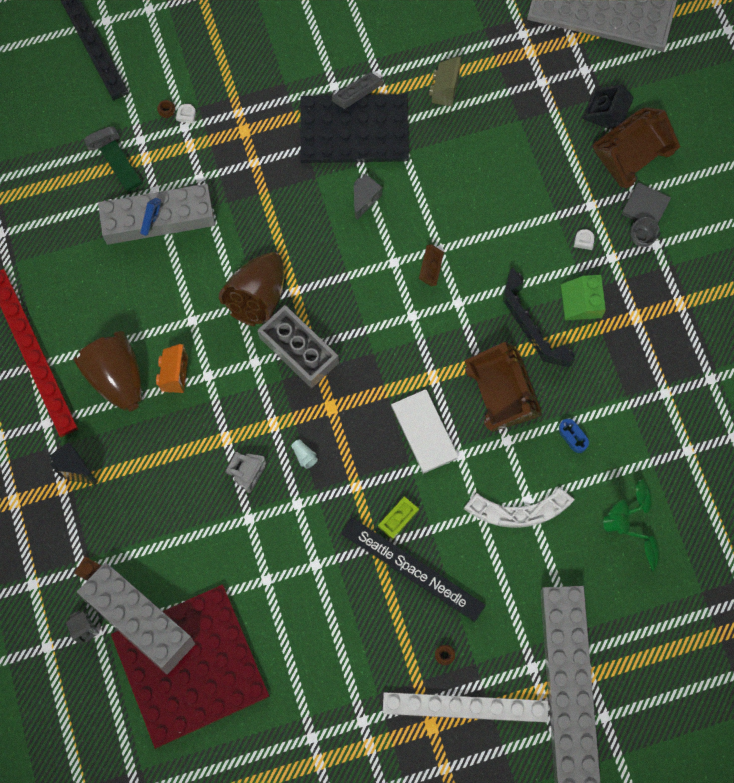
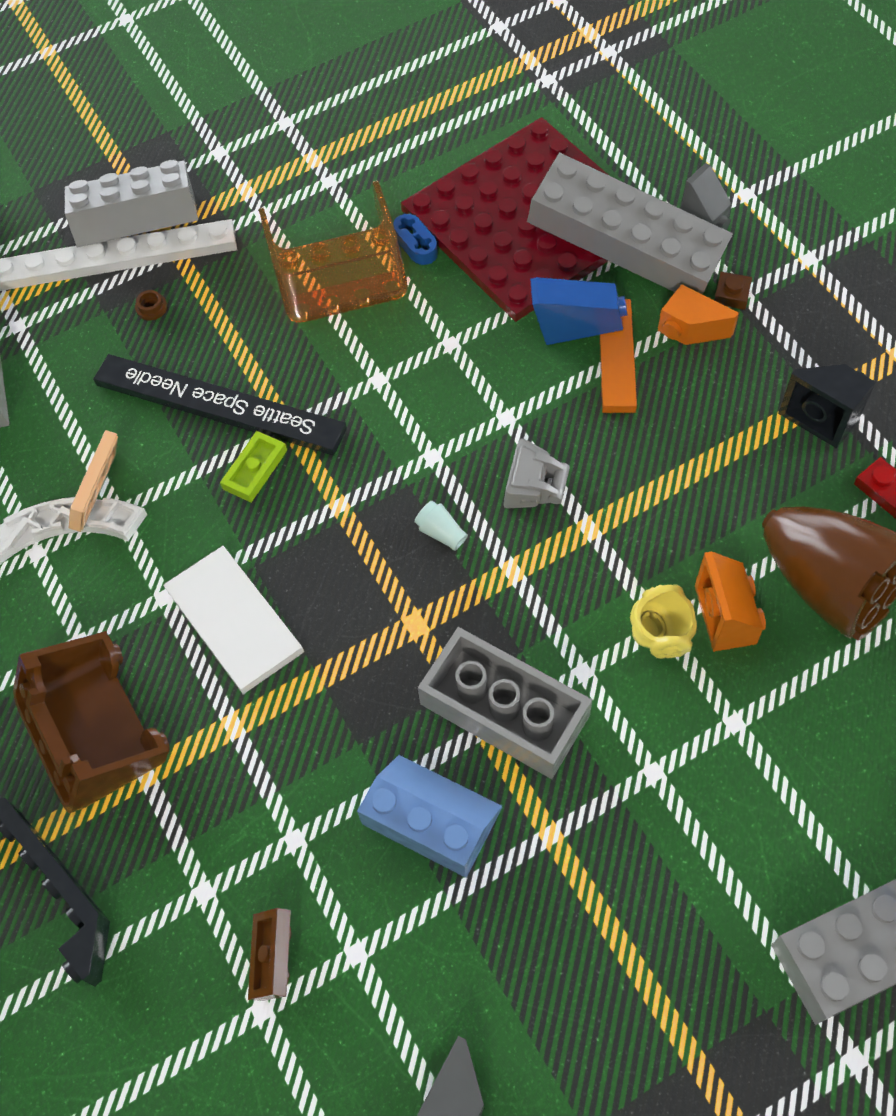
camera: 170 degrees right, 10 degrees down
reddish brown cylinder [219,252,284,326] -> none
none -> light grey brick [65,160,198,248]
none -> light nougat tile [68,430,118,532]
none -> clear orange windscreen [258,181,408,323]
none -> medium blue slope [357,755,502,878]
none -> blue beam [393,214,438,265]
none -> blue slope [530,277,628,345]
none -> orange tile [599,299,637,413]
none -> light yellow hair [630,585,697,659]
none -> orange slope [658,284,739,345]

